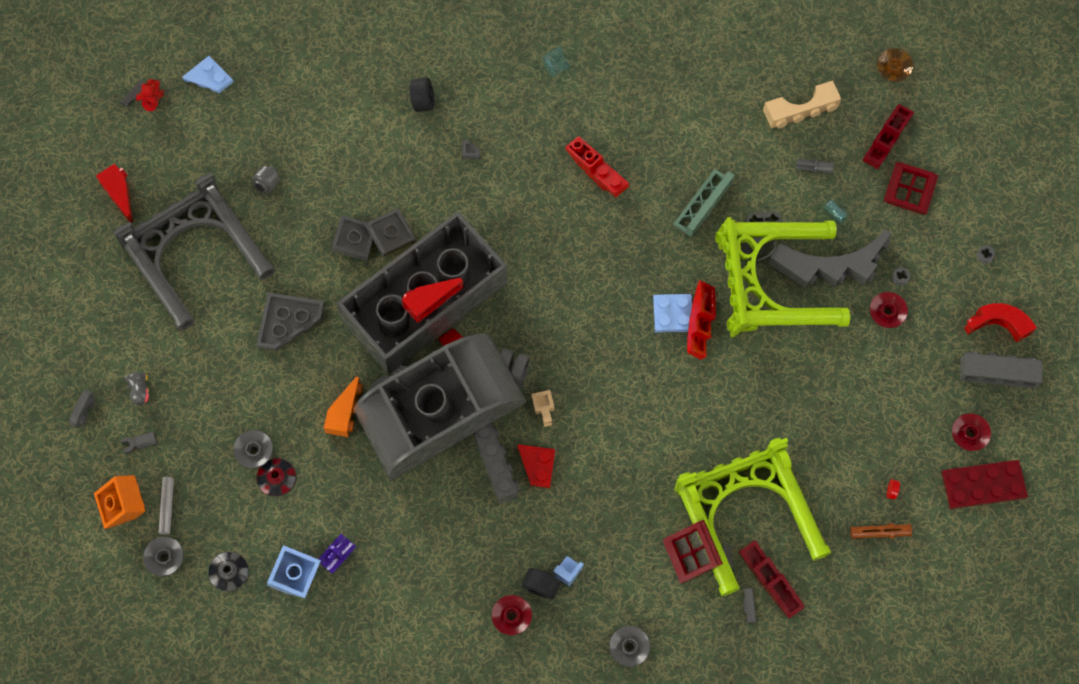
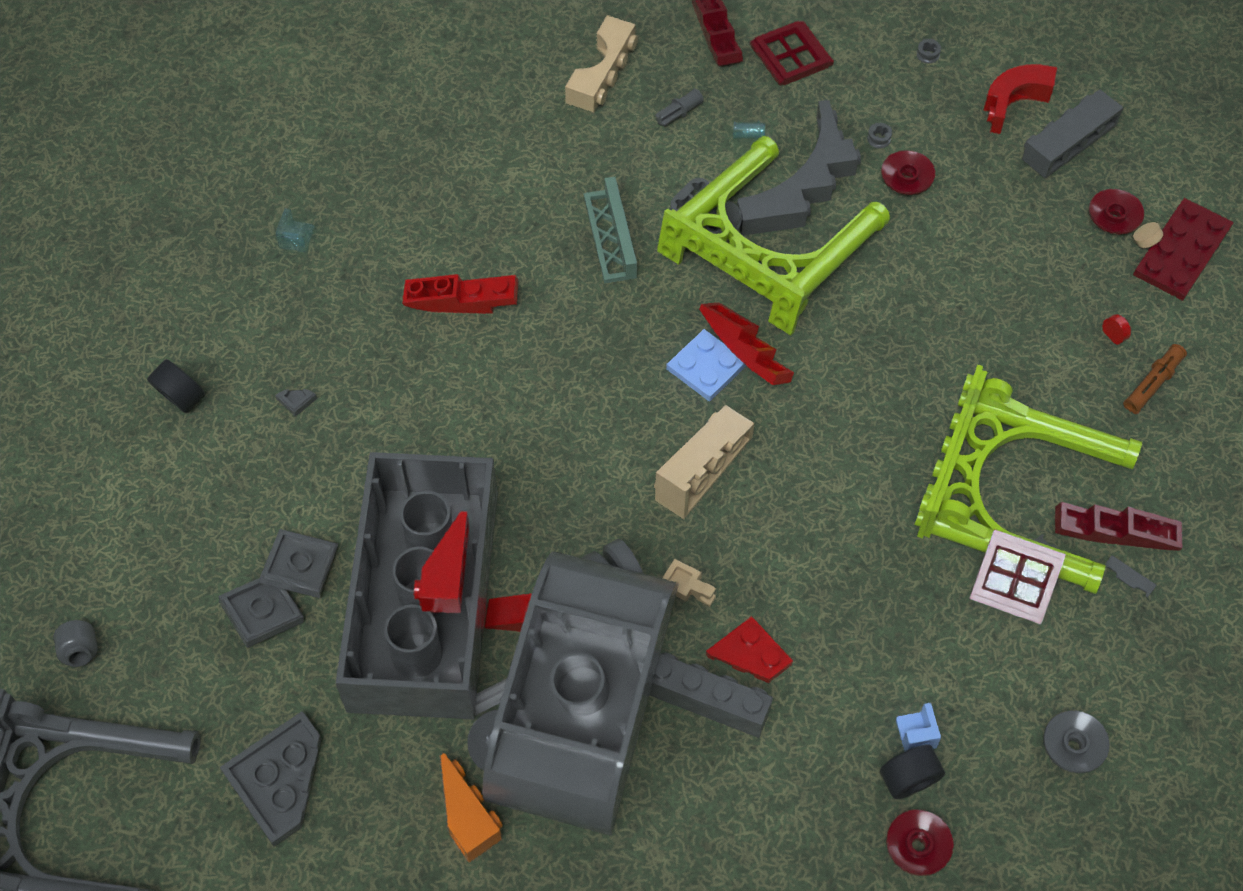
camera: 45 degrees left, 10 degrees down
none -> tan wedge [654,405,754,519]
none -> tan tile [1133,222,1163,248]

